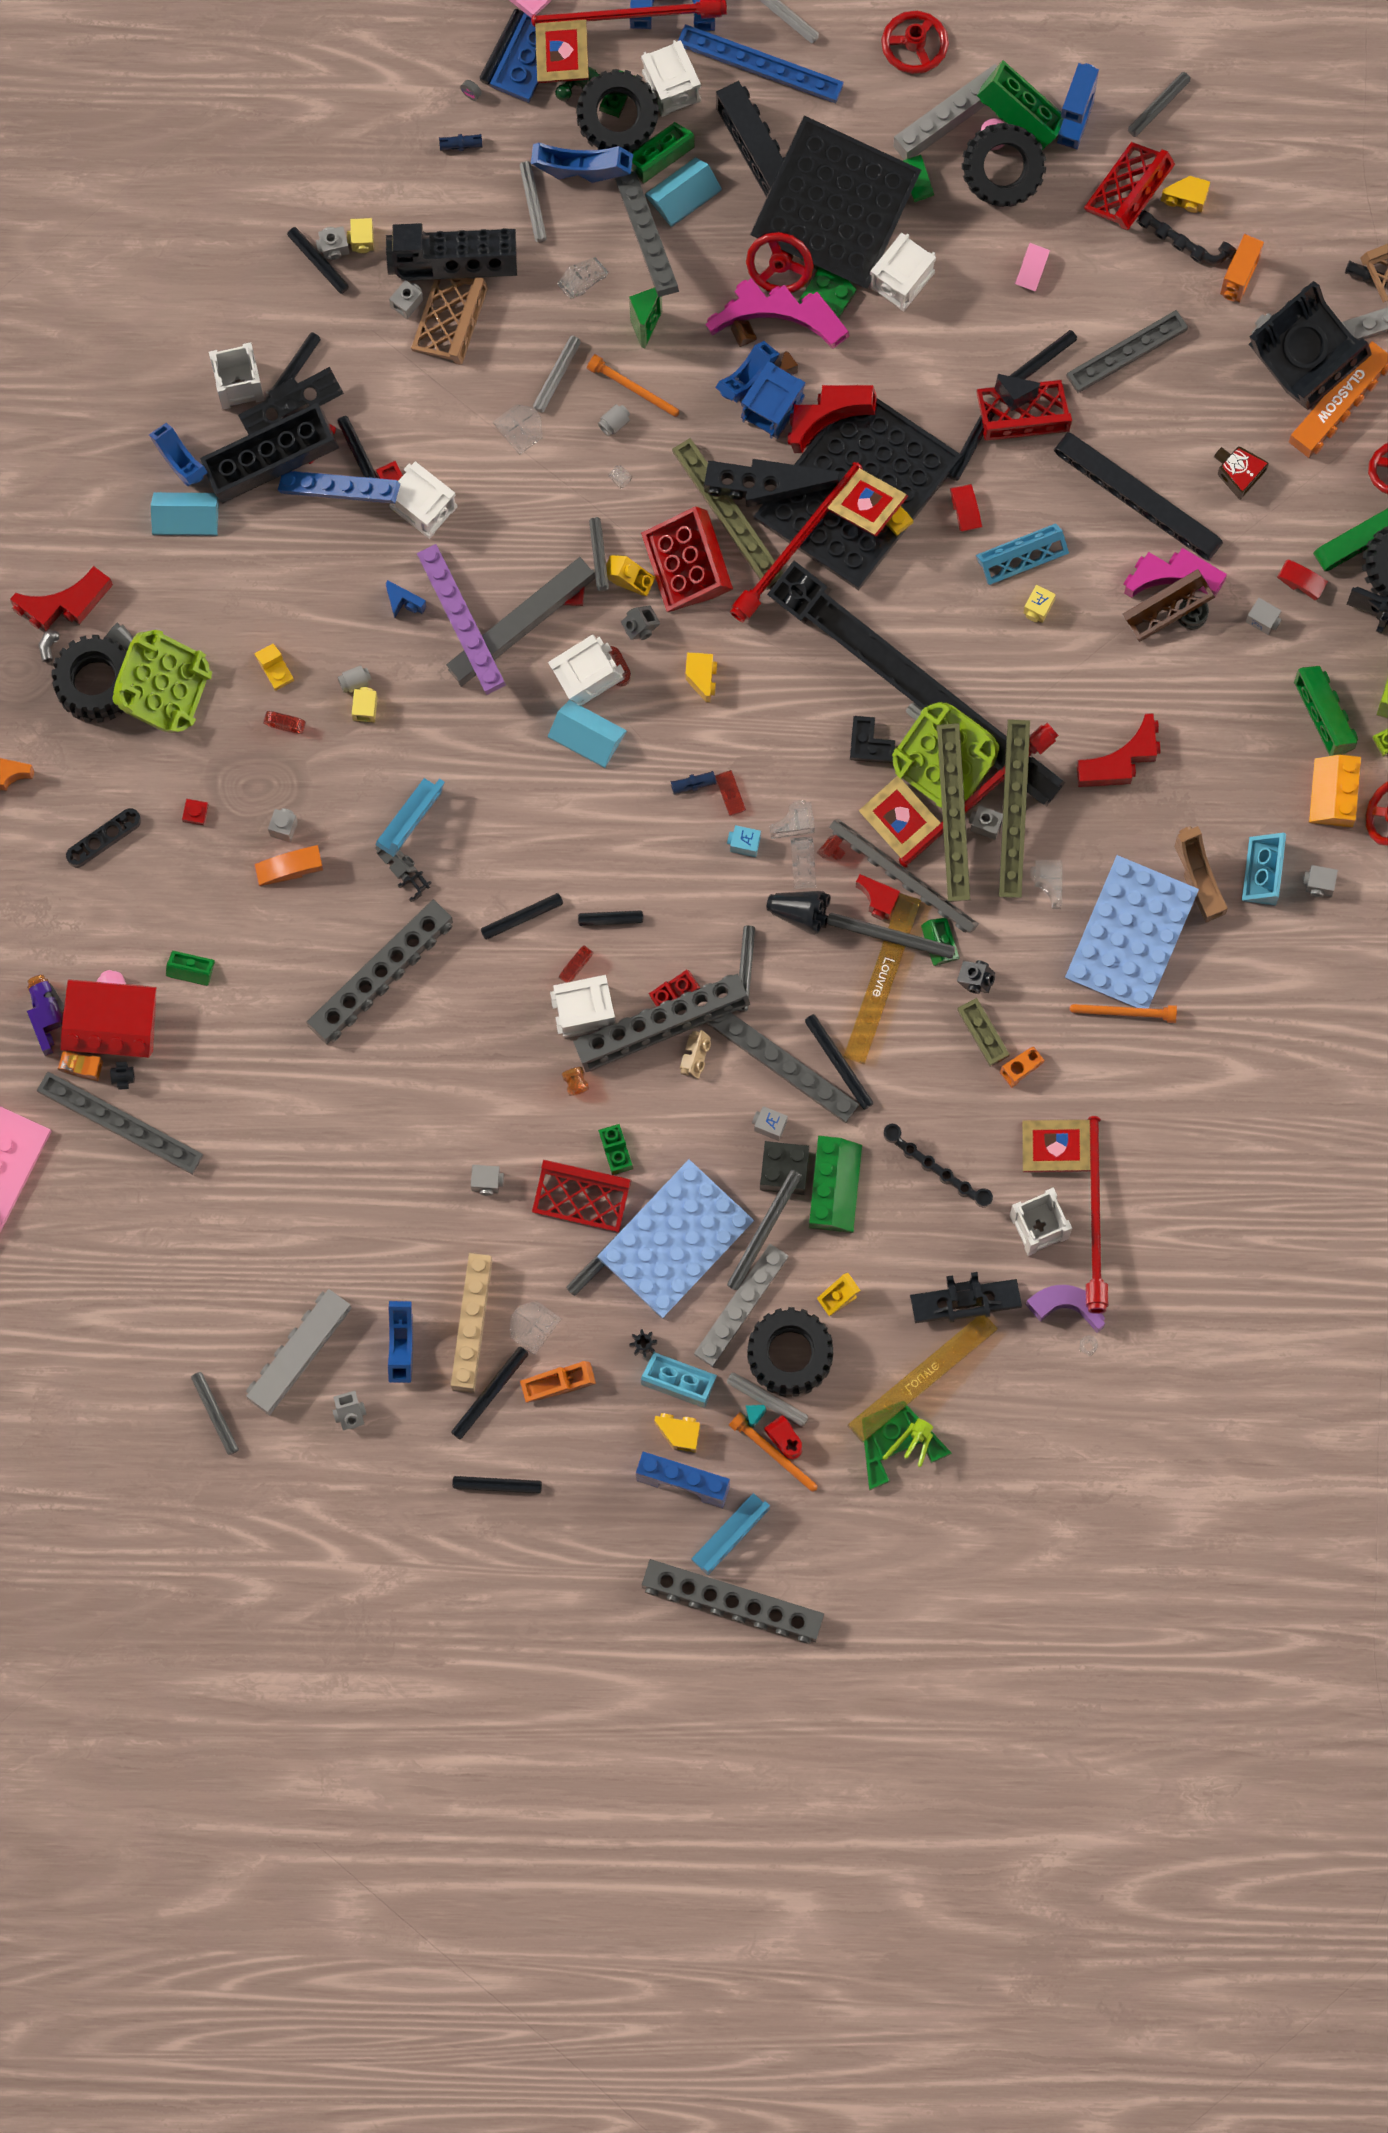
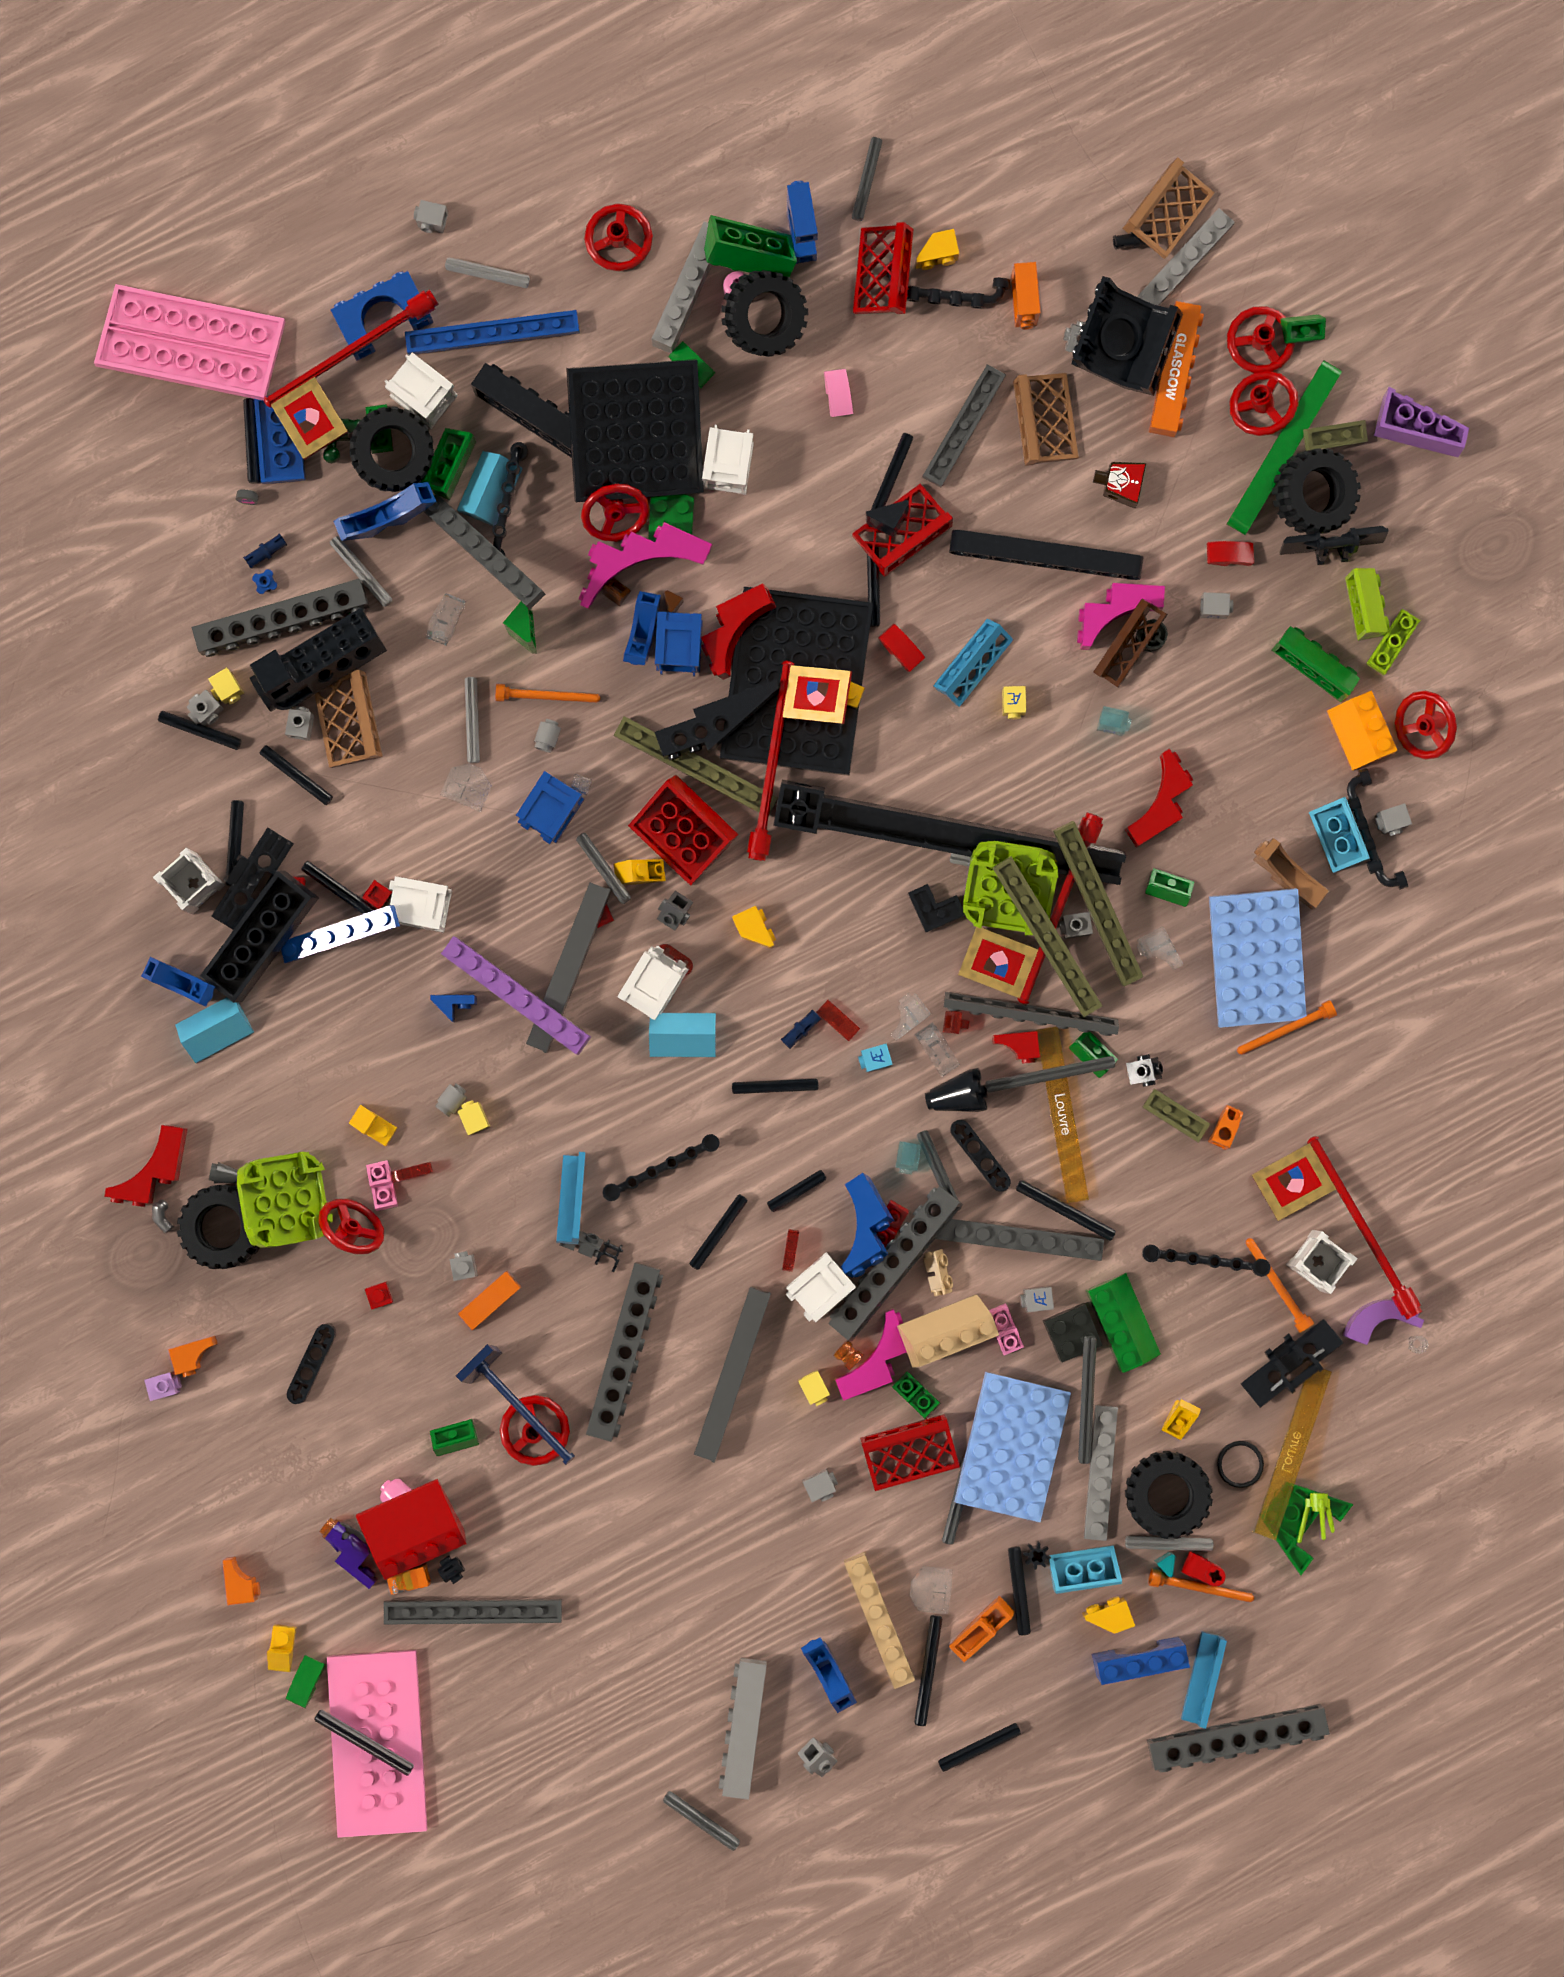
camera: 30 degrees left, 10 degrees up
none -> dark grey brick [191,579,369,657]
none -> blue plate [252,569,277,594]
none -> black axle [259,745,333,805]
none -> red piece [318,1199,384,1255]
none -> bright pink slope [366,1160,398,1211]
none -> dark blue tile [456,1344,575,1465]
none -> black bar [492,442,528,557]
none -> red piece [500,1395,570,1466]
none -> blue container [516,771,584,844]
none -> black bar [602,1134,720,1201]
none -> dark grey tile [694,1287,771,1463]
none -> black axle [732,1079,819,1094]
none -> light yellow brick [798,1369,830,1406]
none -> dark pink arch [835,1309,907,1401]
none -> blue arch [841,1173,894,1278]
none -> clear light blue brick [895,1141,921,1175]
none -> tan slope [897,1294,999,1367]
none -> black beam [950,1120,1011,1192]
none -> bright pink slope [989,1303,1024,1355]
none -> black axle [1008,1546,1031,1636]
none -> medium nougat fence [1013,373,1079,466]
none -> clear light blue brick [1097,706,1132,736]
none -> green slope [1145,868,1195,907]
none -> black tyre [1217,1441,1264,1488]
none -> orange piece [1246,1238,1314,1333]
none -> black bar [1347,768,1408,890]

